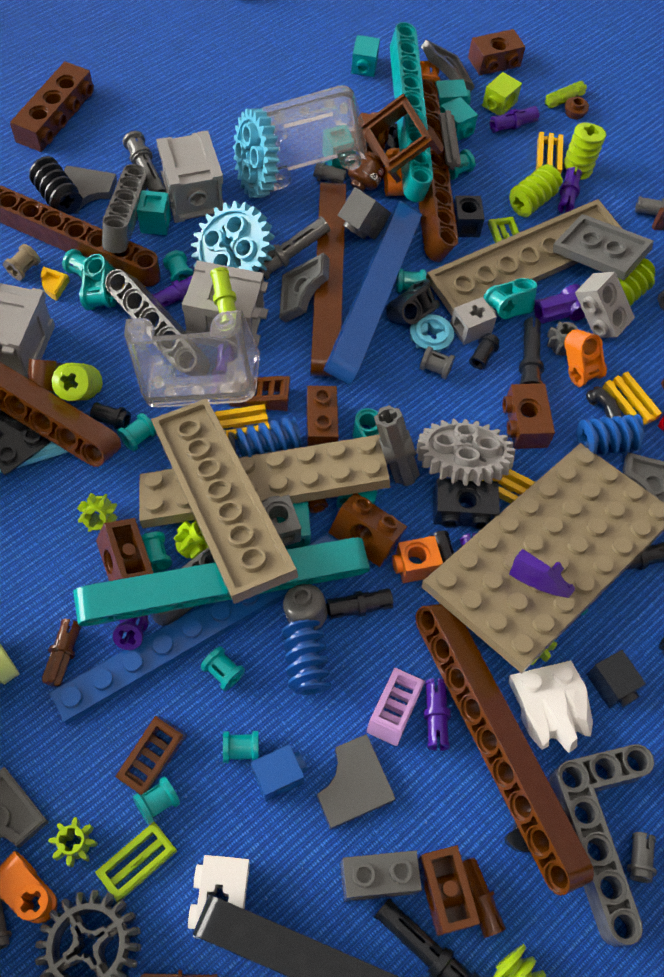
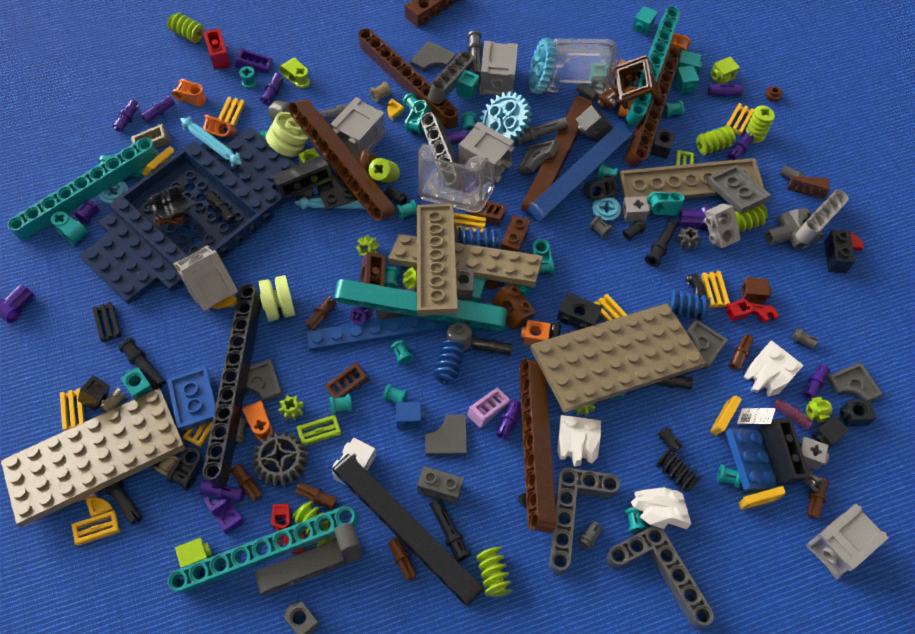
camera: 25 degrees right, 0 degrees up
black piece [29,156,83,215] -> none
lime pin [210,267,240,329] -> none
dark grey piece [374,405,420,486] -> none
light grey gear [416,419,515,486] -> none
reddish brown brick [418,845,480,937] -> none
dark grey tile [421,40,475,92] -> none
dark grey axle [439,110,461,170] -> none
reddish brown axle [462,858,506,938] -> none
reddish brown brick [468,29,525,76] -> none
reddish brown brick [502,383,555,449] -> none
dark purple slope [509,549,575,598] -> none
lime axle [544,81,587,108] -> none
orange piece [565,329,607,387] -> none
black brick [586,650,646,708] -> none

